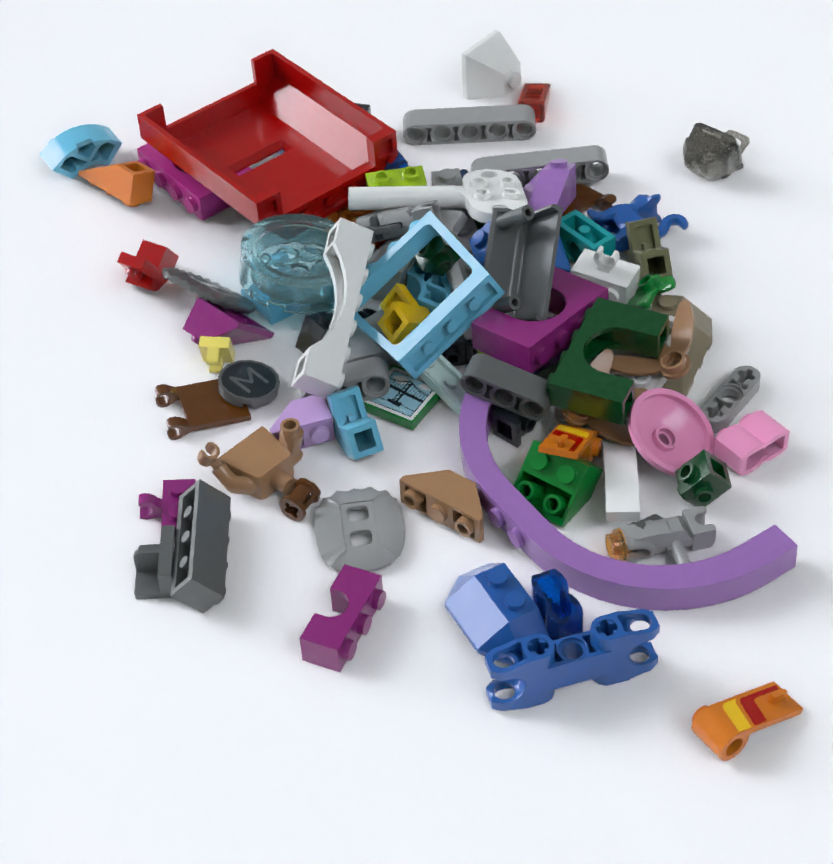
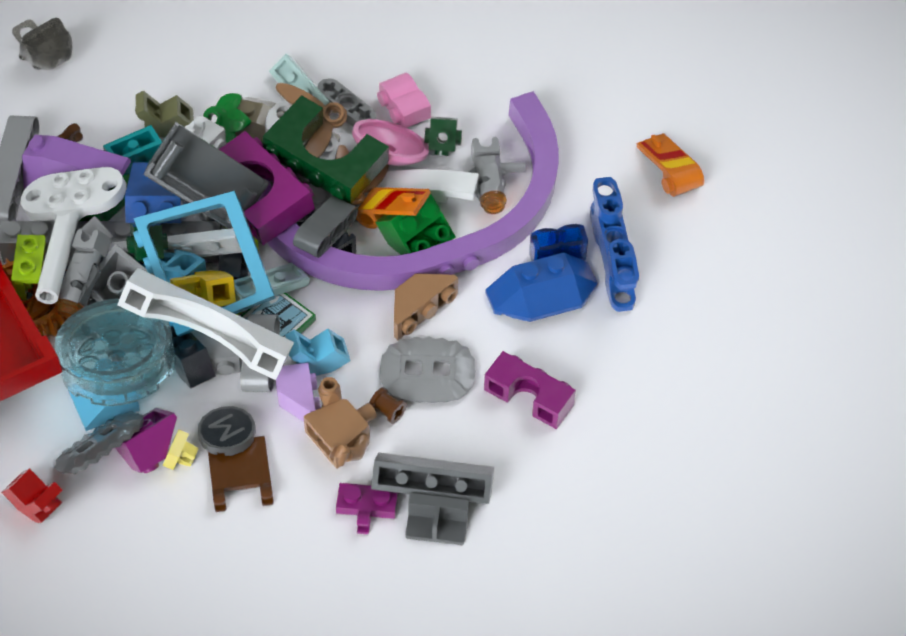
camera: 85 degrees left, 10 degrees up
blue animal [587,194,689,252] -> none
none -> light aqua tile [269,53,330,105]

